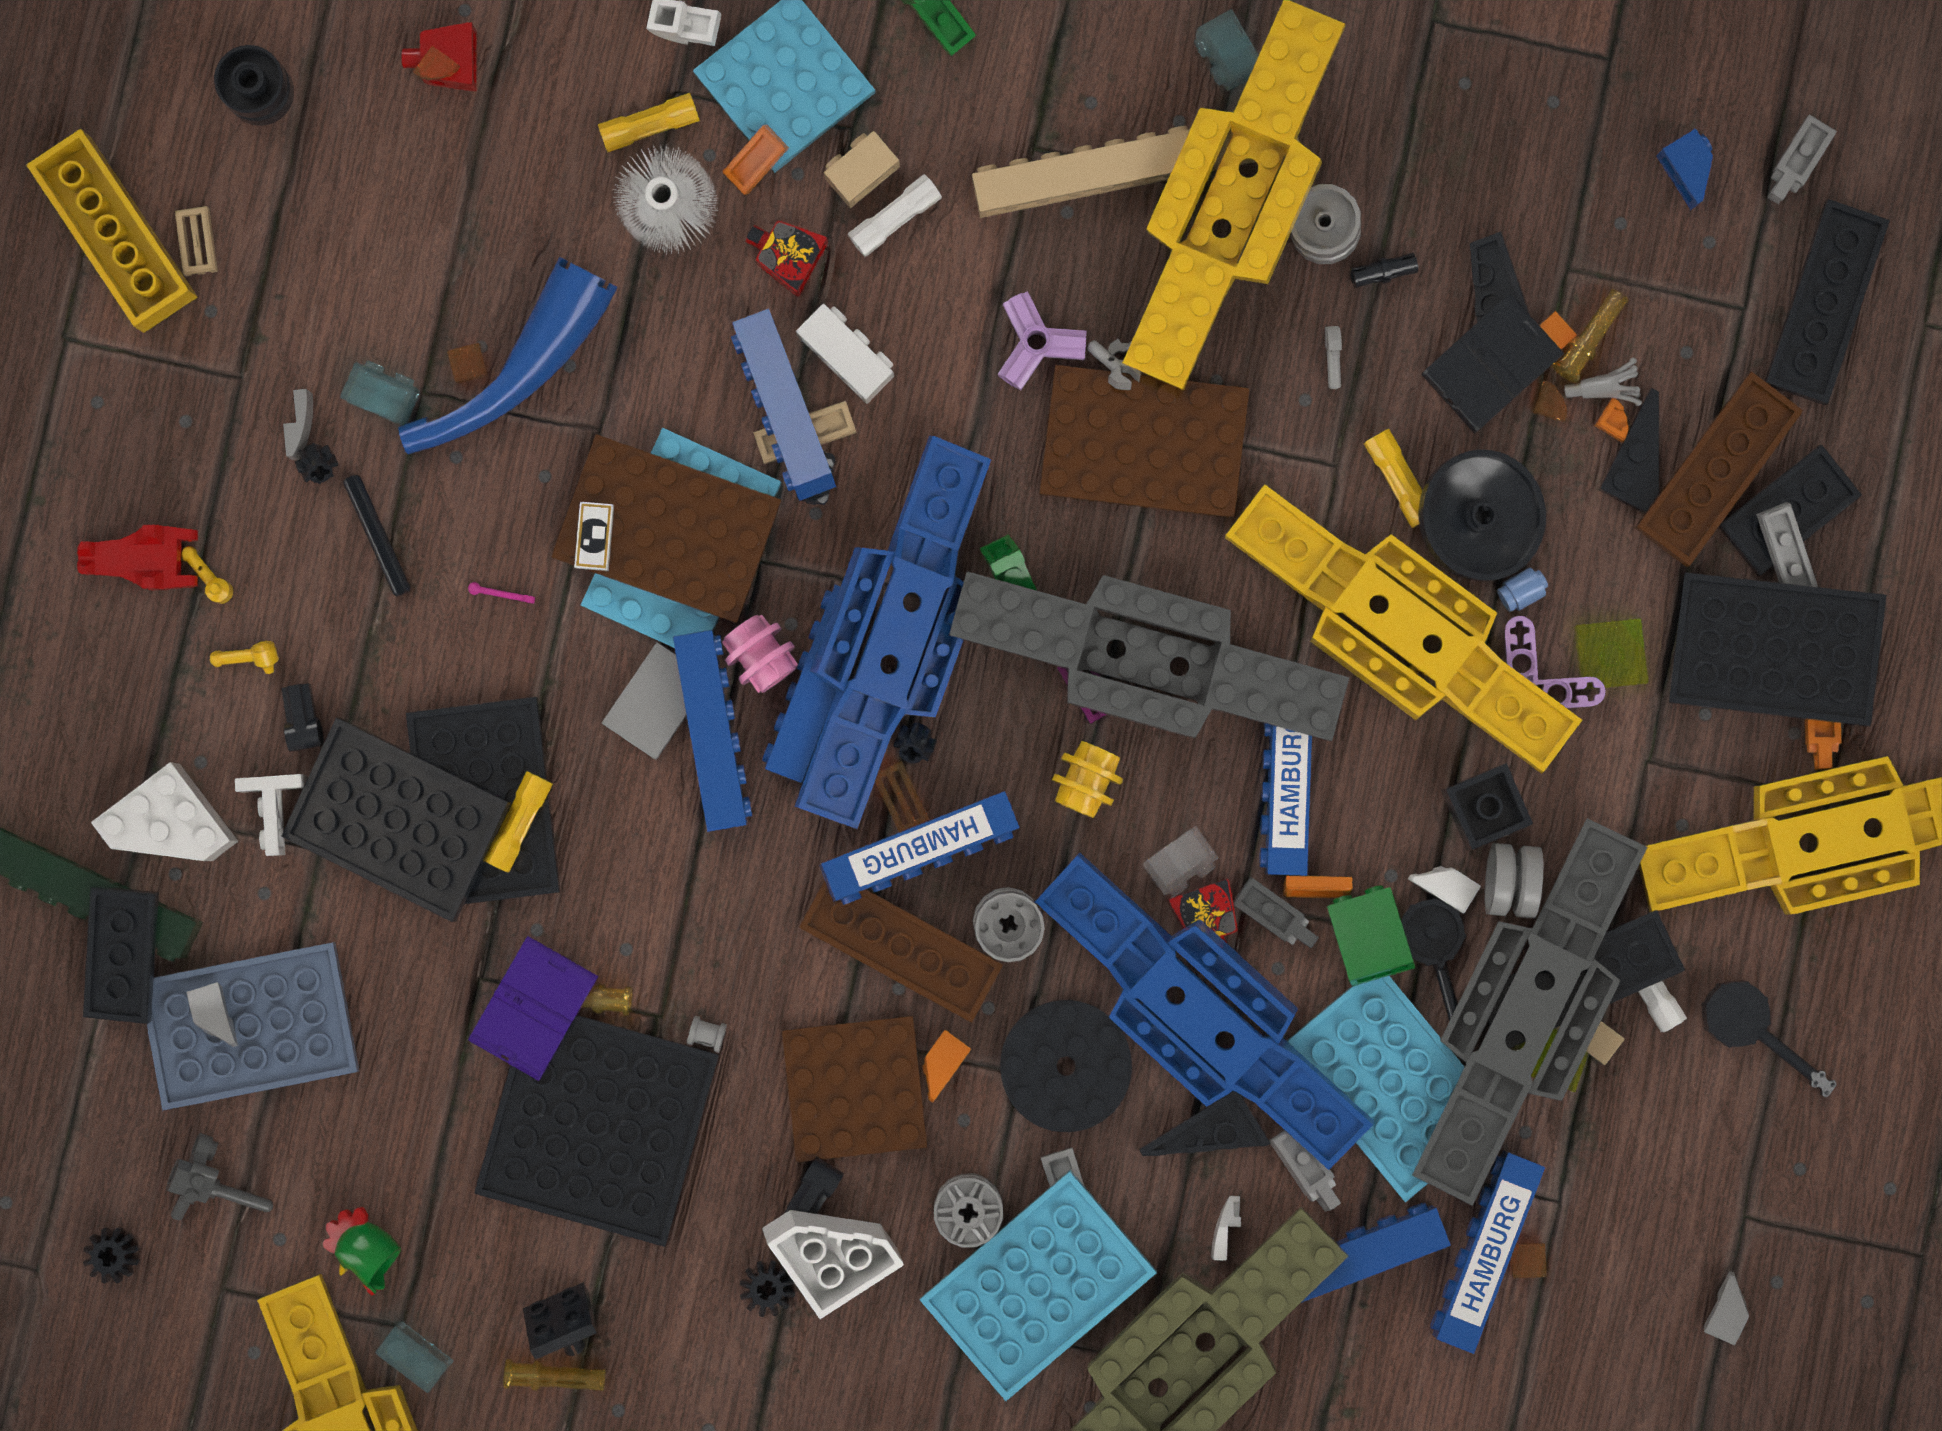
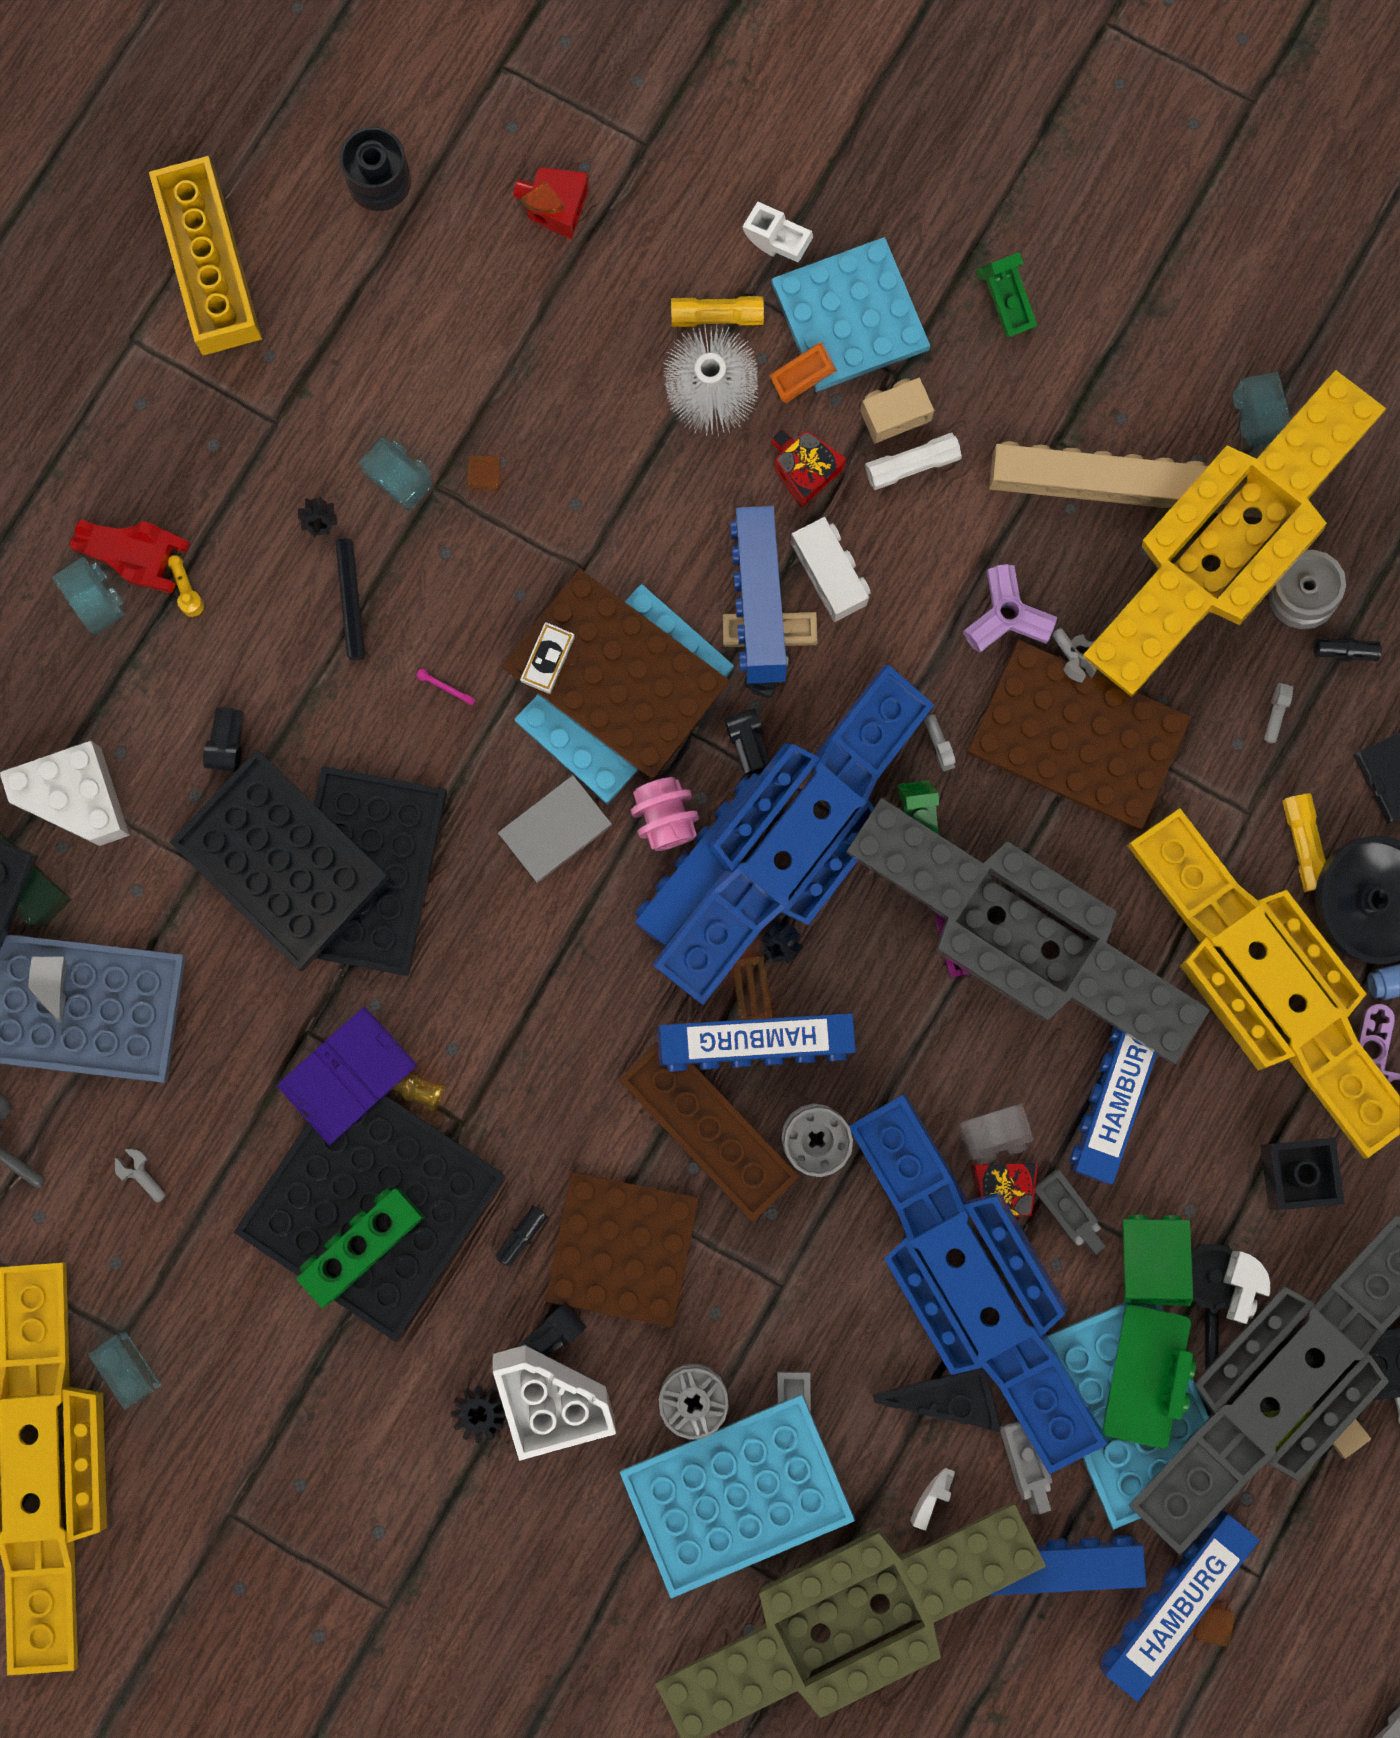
camera: 15 degrees right, 5 degrees down
tan tile [175,206,218,277] -> none
yellow piece [210,641,279,674] -> none
white bracket [235,774,307,856] -> none
light grey slope [283,389,313,460] -> none
green piece [323,1207,401,1296] -> none
blue brick [398,257,618,455] -> none
yellow axle [483,771,553,872] -> none
clear yellow pin [503,1359,606,1391] -> none
black plate [523,1282,597,1360] -> none
blue brick [673,629,752,832] -> none
light grey bush [687,1015,727,1053] -> none
orange slope [922,1030,971,1103] -> none
black plate [1000,1000,1132,1132] -> none
yellow piece [1052,741,1123,818] -> none
orange tile [1283,876,1353,898] -> none
white slope [1408,866,1481,914] -> none
light grey wheel [1484,843,1544,919] -> none
none -> clear light blue brick [52,556,126,635]
none -> light grey bar [115,1149,165,1202]
none -> green brick [296,1188,425,1309]
none -> black axle [495,1205,549,1267]
none -> black piece [724,708,770,775]
none -> light grey bar [924,714,956,772]
none -> green bracket [1102,1304,1196,1449]
none -> white brick [1223,1251,1270,1324]

